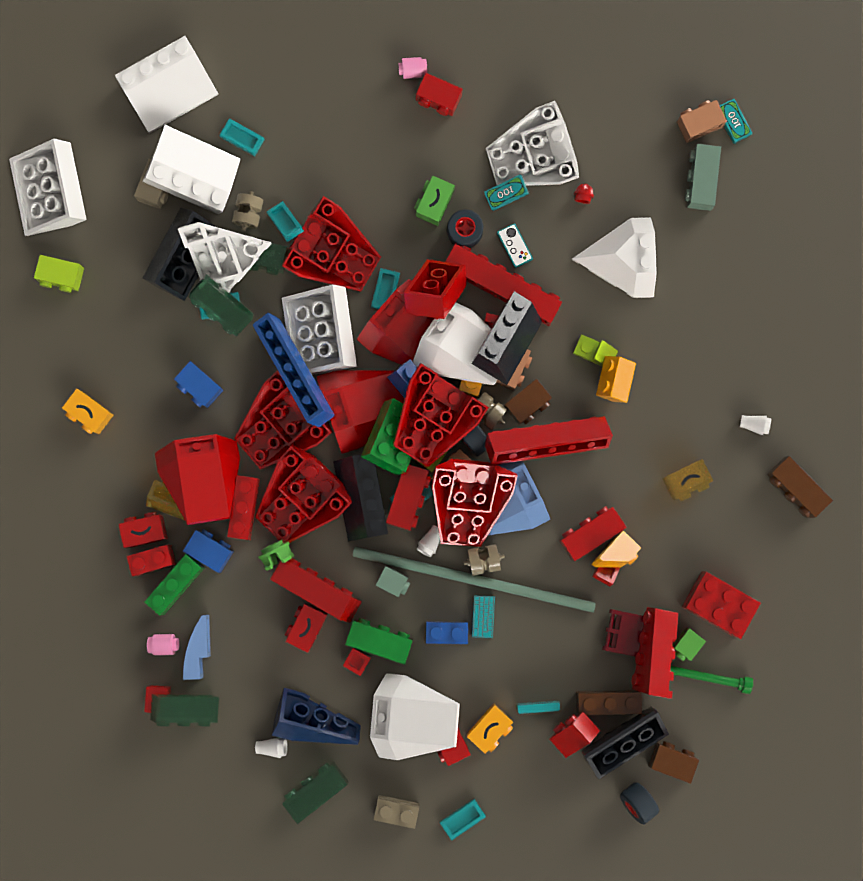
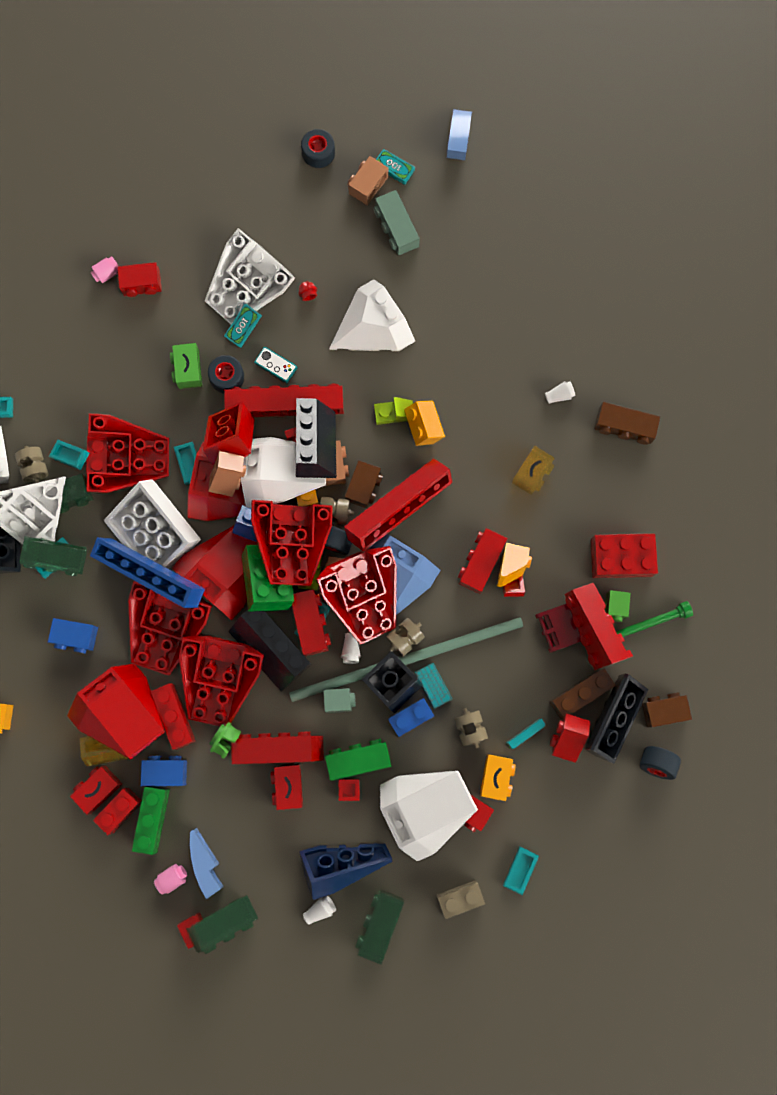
camera: 30 degrees left, 5 degrees down
none -> nougat brick [208,451,246,497]
none -> black wheel [301,129,335,168]
none -> black slope [362,651,423,713]
none -> slope [447,109,472,160]
none -> dark tan wheel [454,708,488,749]

